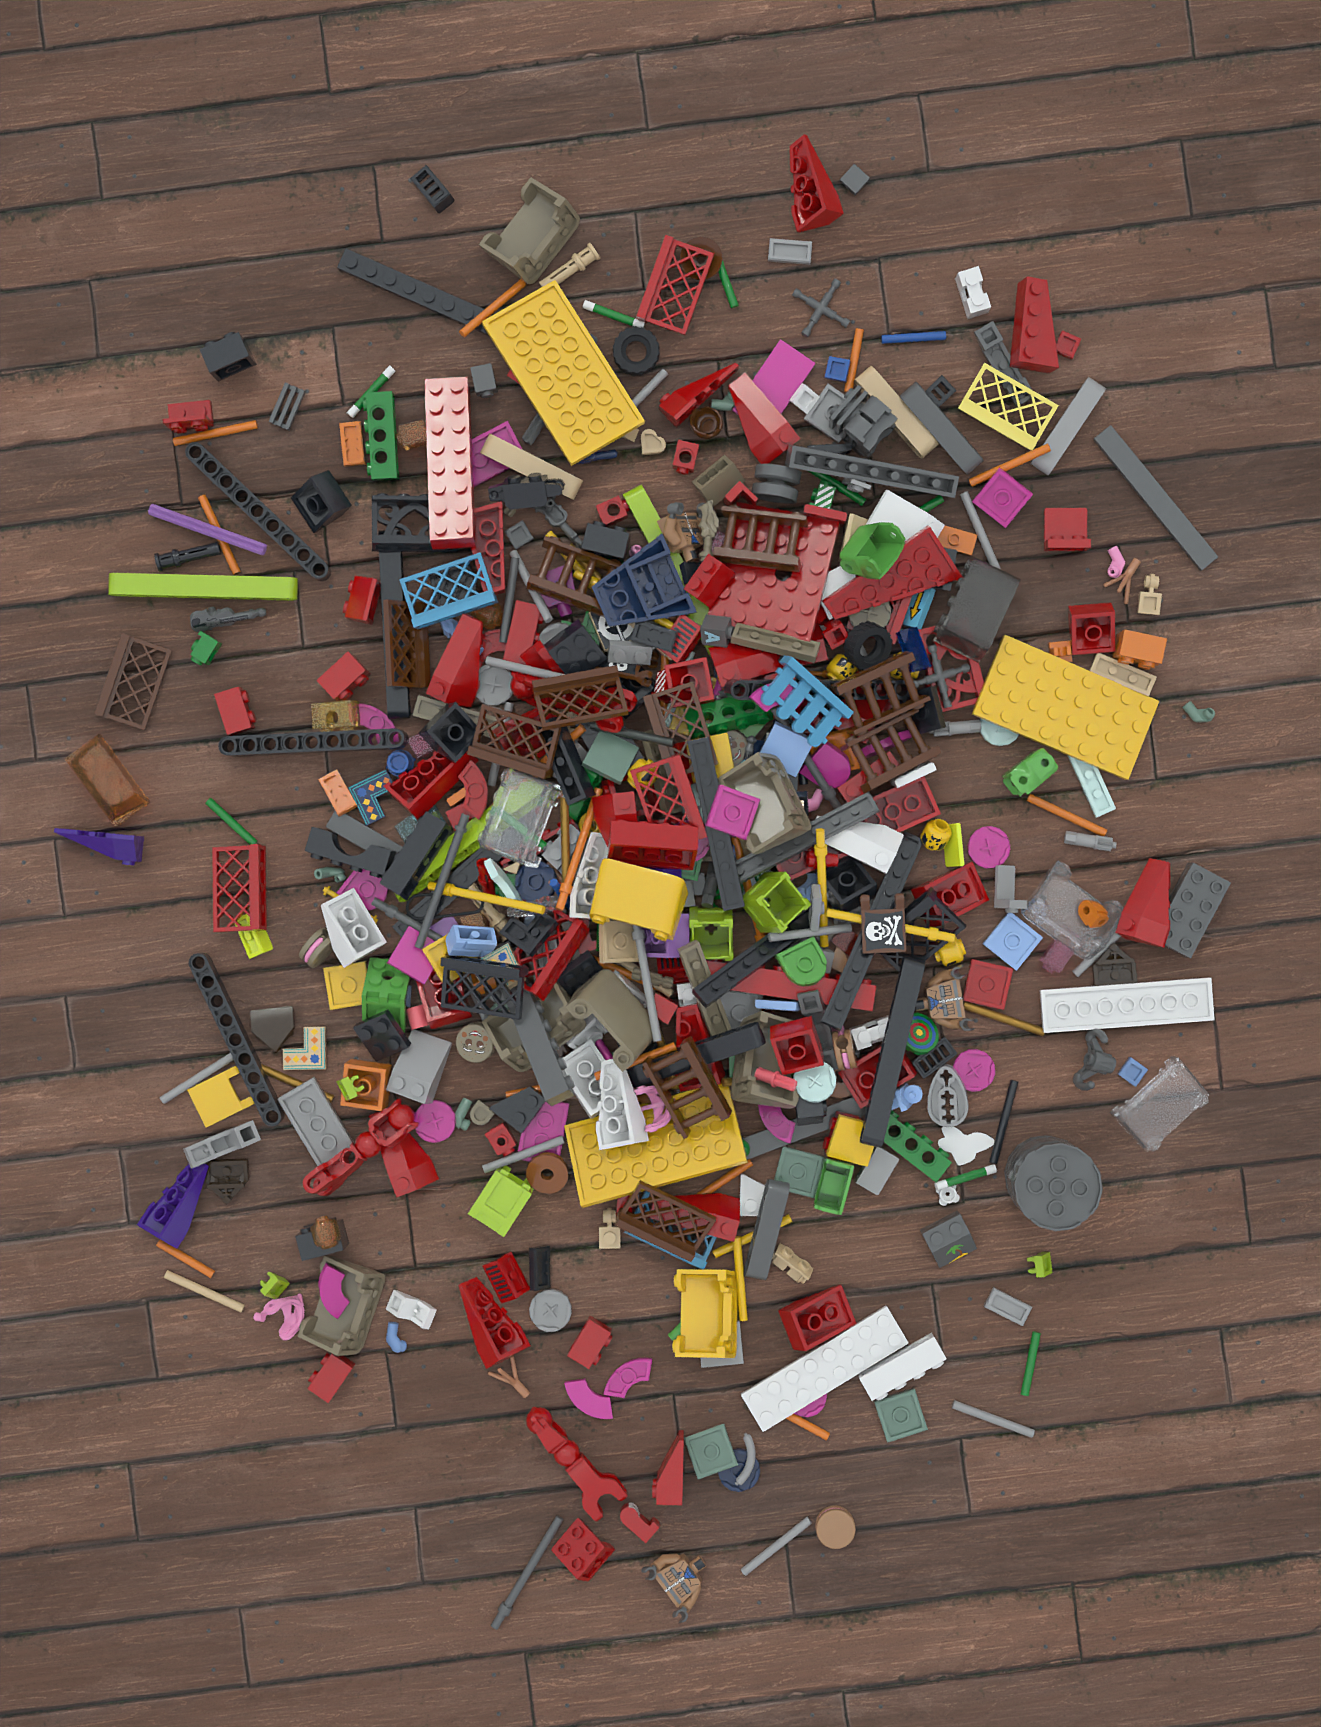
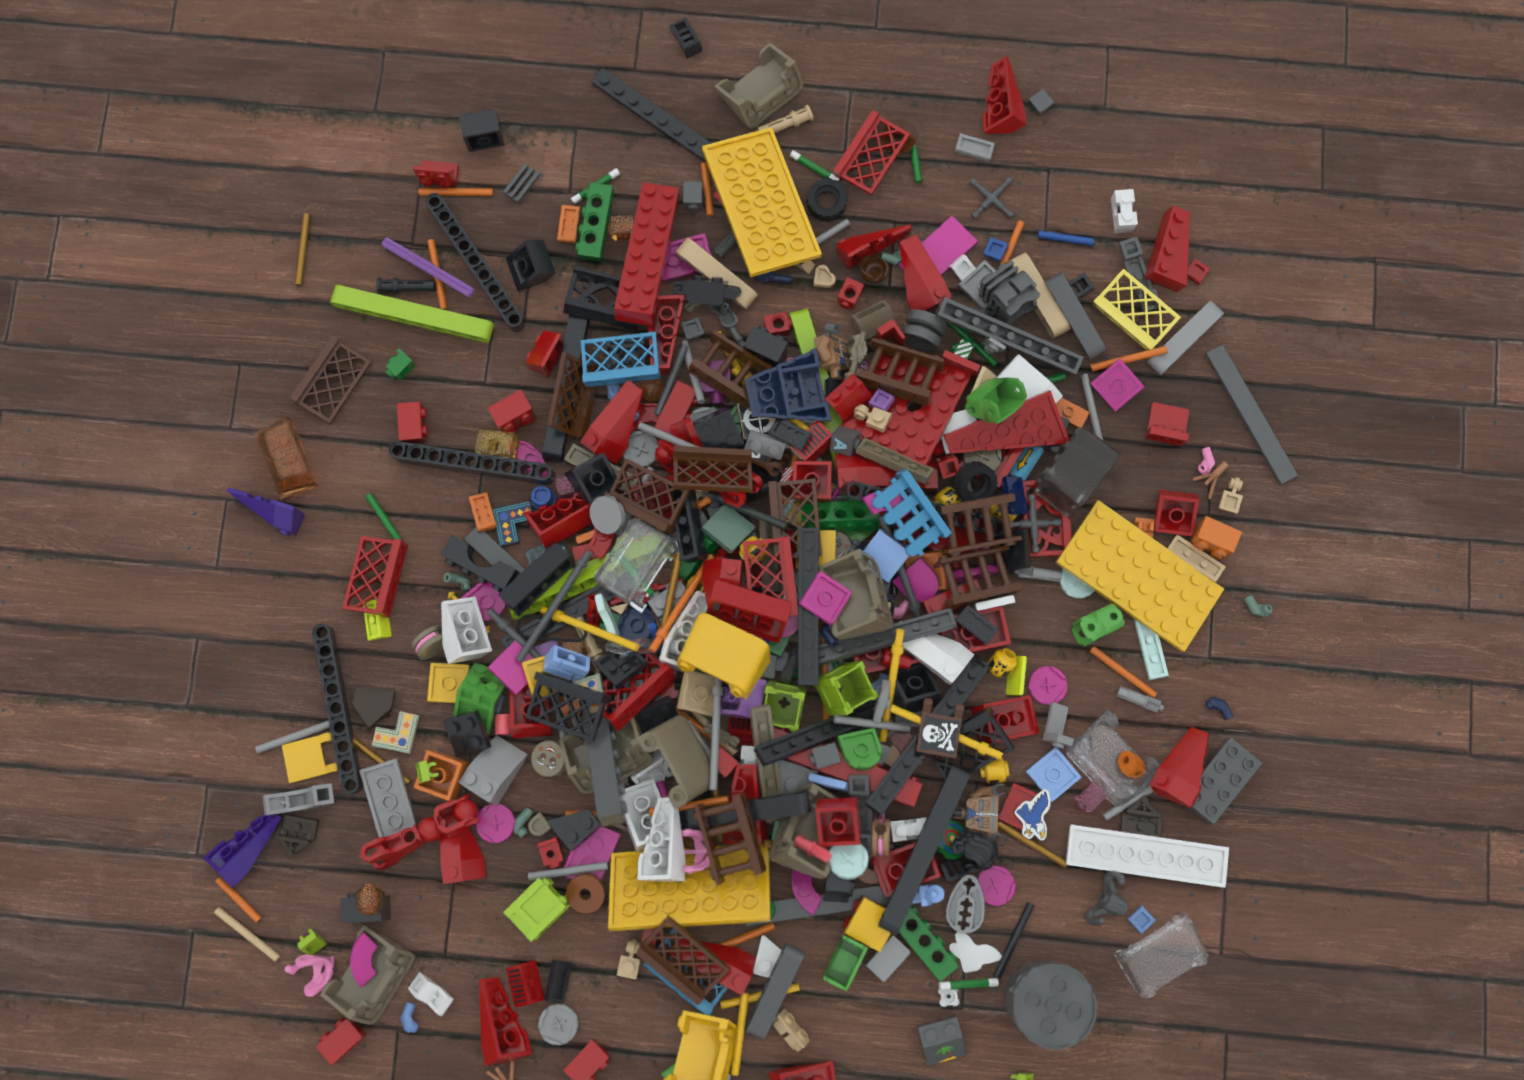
camera: 10 degrees right, 10 degrees down
dark grey piece [190,607,266,632] -> none
orange bar [459,279,526,337] -> none
sand green tile [774,1146,824,1198] -> none
none -> pearl gold bar [295,213,311,286]
none -> light grey tile [590,495,625,534]
none -> orange bar [701,162,714,217]
none -> dark grey brick [809,743,841,770]
none -> dark blue arm [821,623,838,647]
none -> tan plate [854,404,892,433]
none -> medium lavender tile [868,388,895,412]
none -> black hair [951,830,999,871]
none -> black plate [955,605,999,645]
none -> sticker [1014,789,1050,841]
none -> dark blue arm [1206,697,1233,720]

